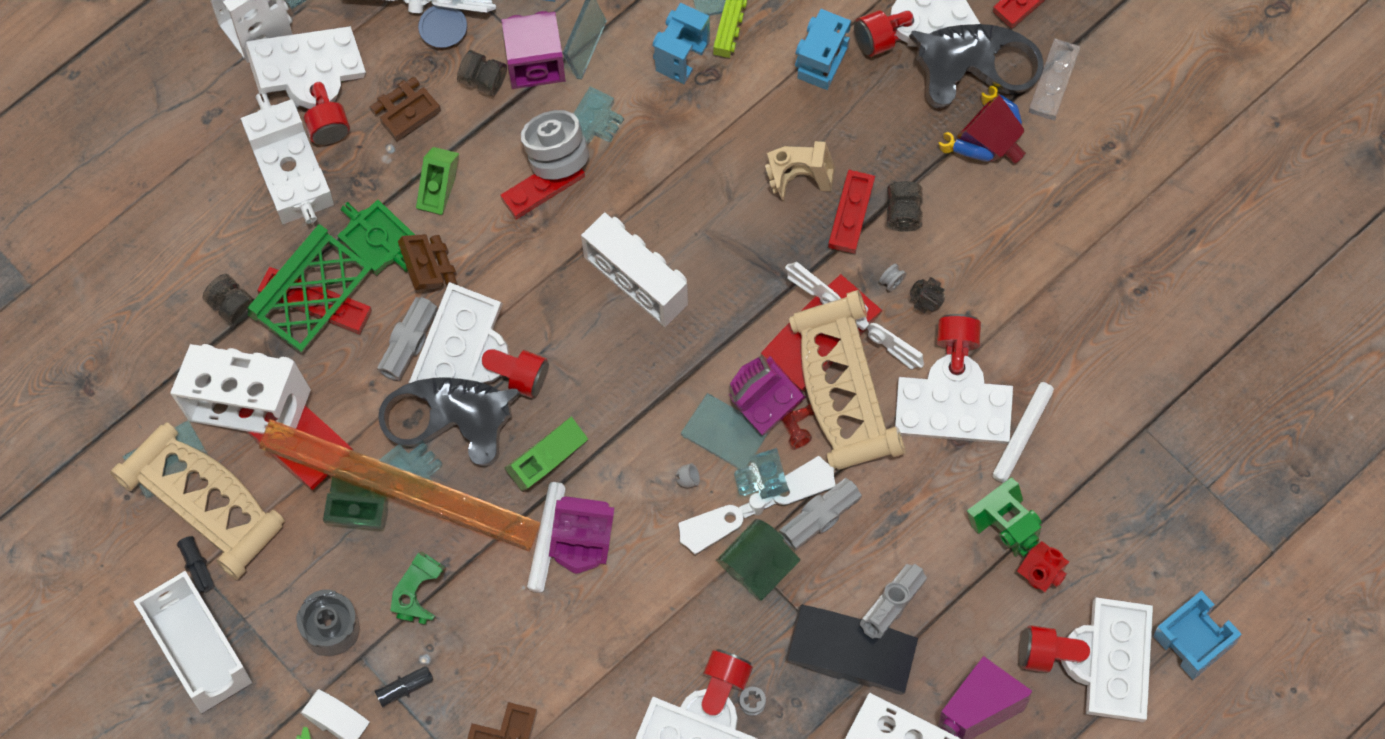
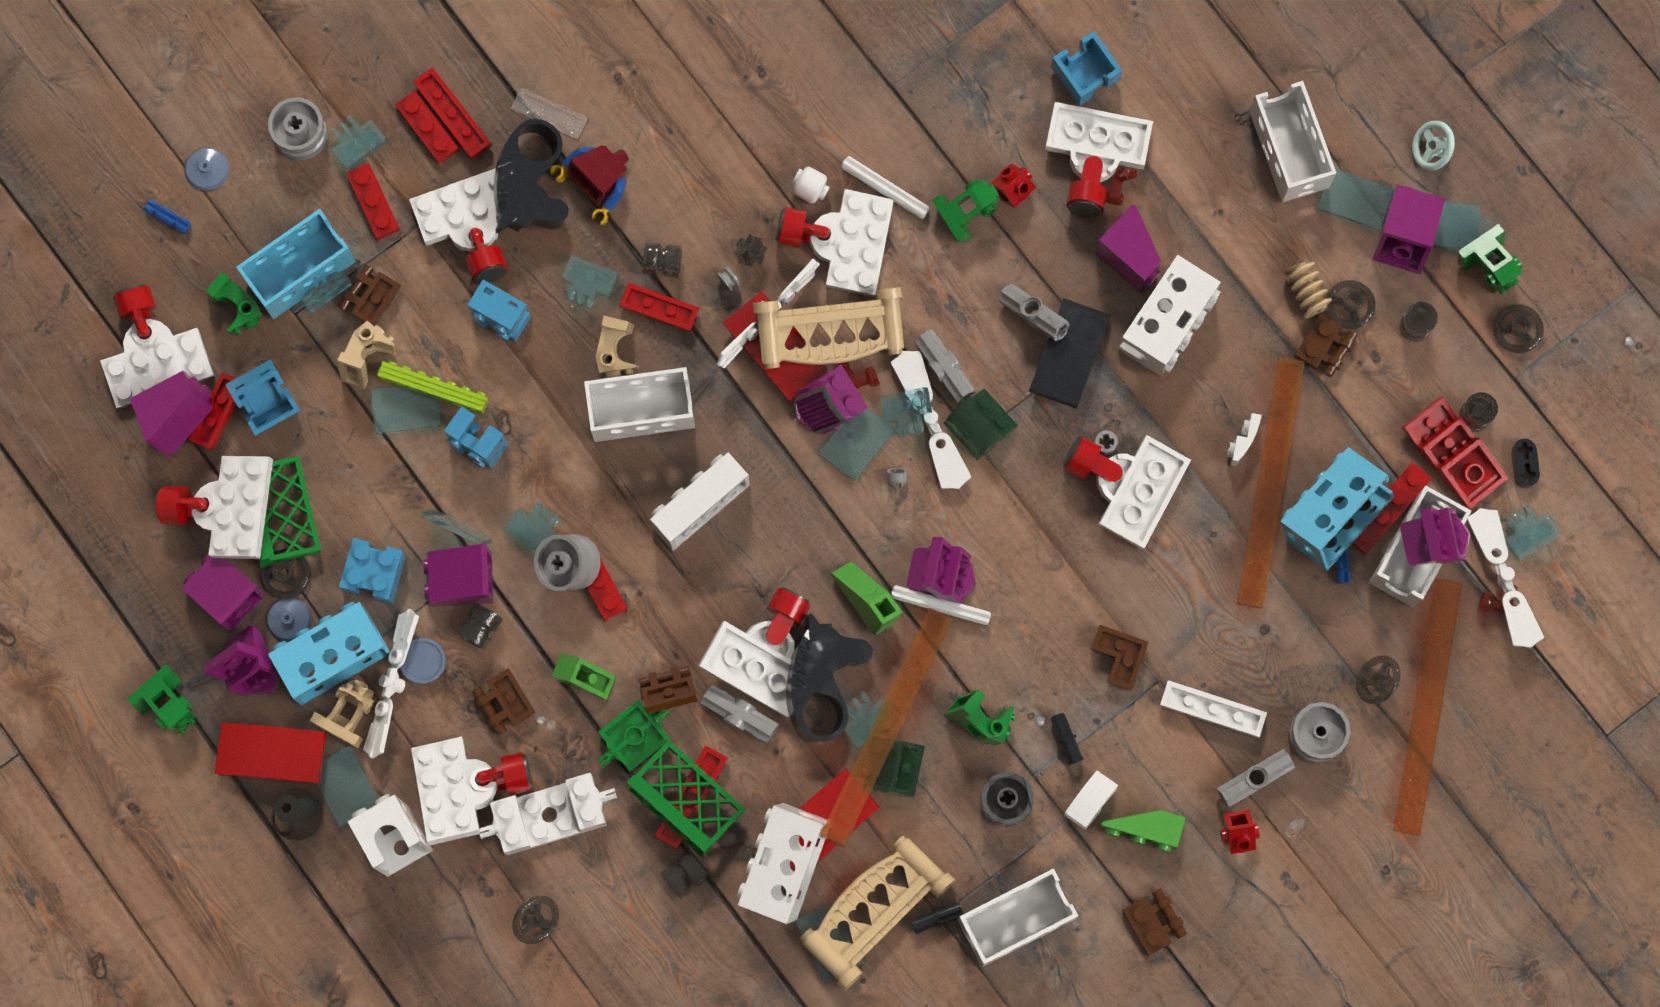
camera: 85 degrees left, 10 degrees up
none -> clear smoke piece [512,895,559,944]
none -> clear light blue hinge [562,255,619,308]
none -> white piece [584,367,695,442]
none -> white head [791,167,830,204]
none -> clear red piece [1105,166,1137,205]

